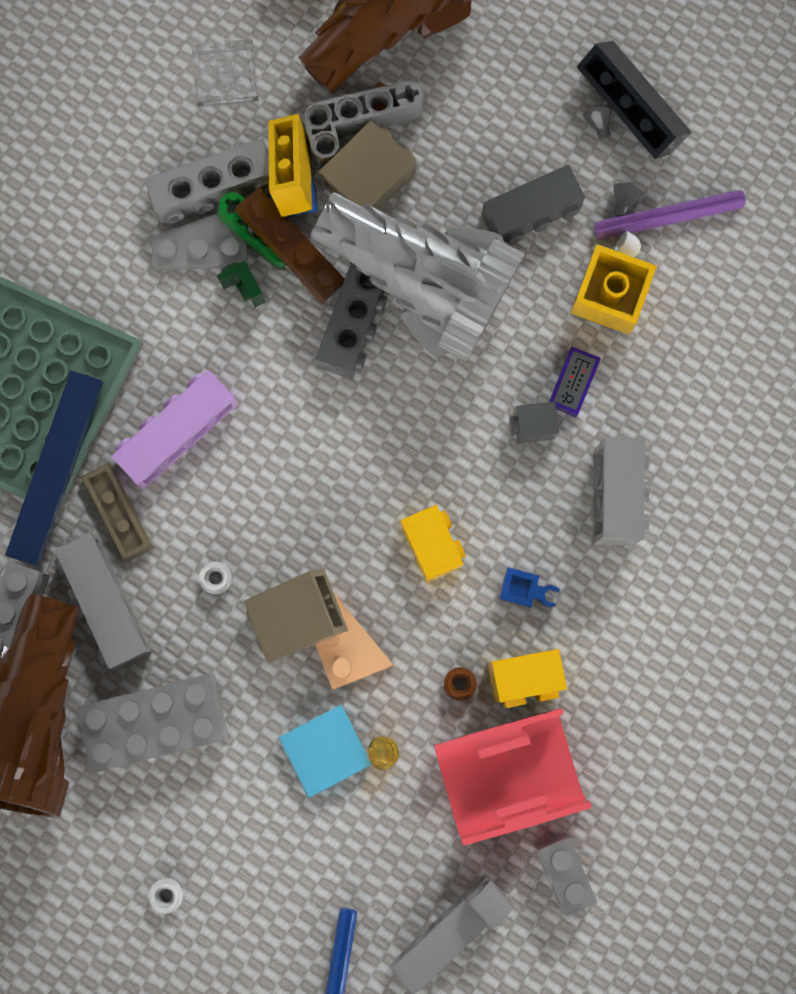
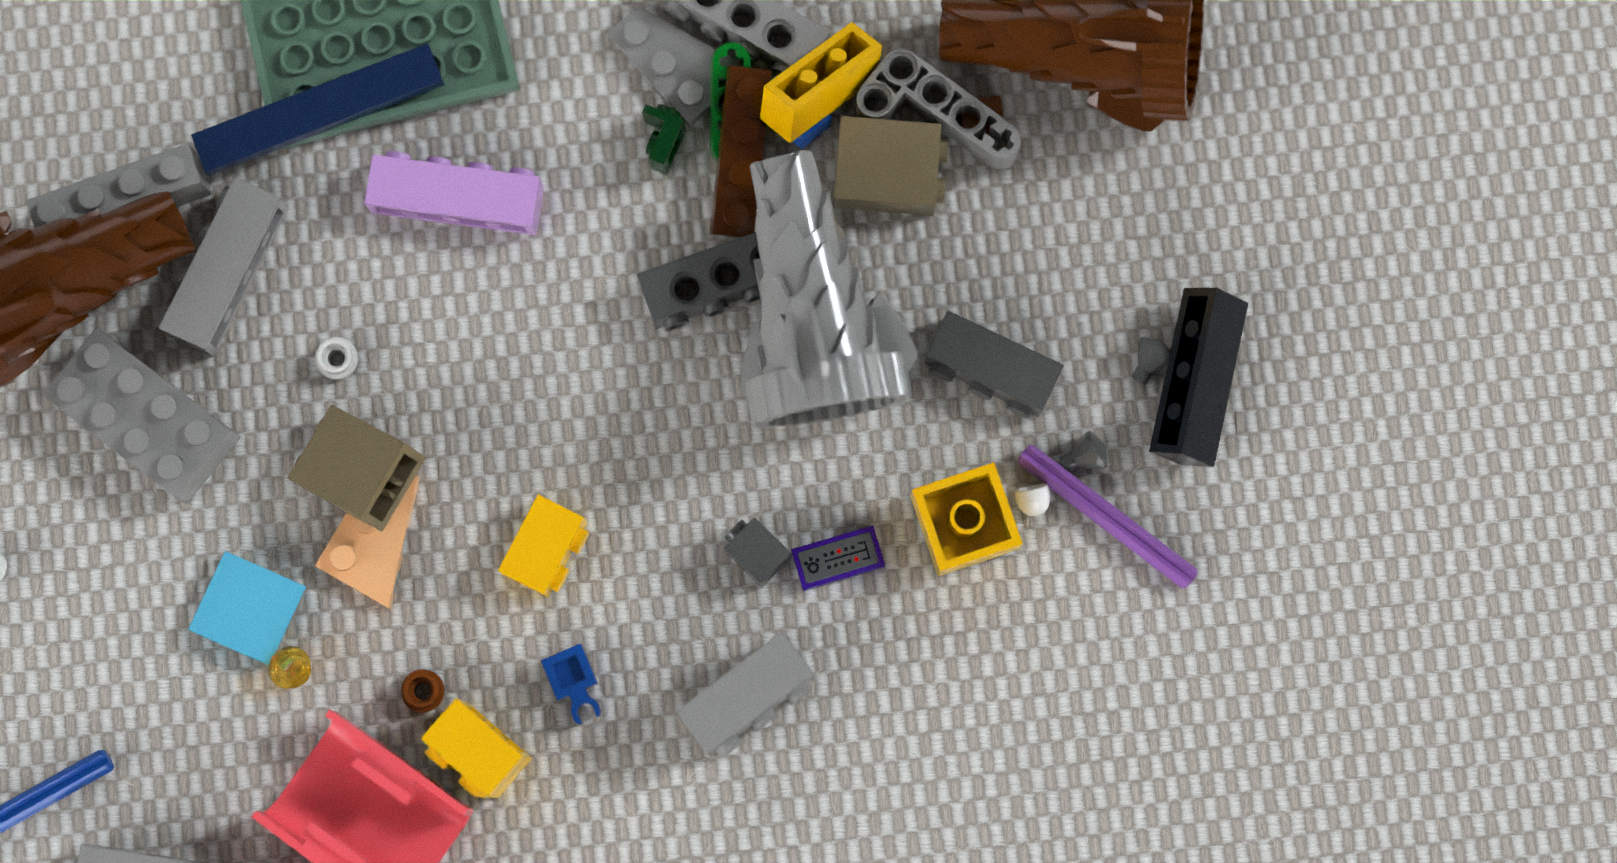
camera: 55 degrees right, 0 degrees up
dark tan tile [80,462,154,563] -> none

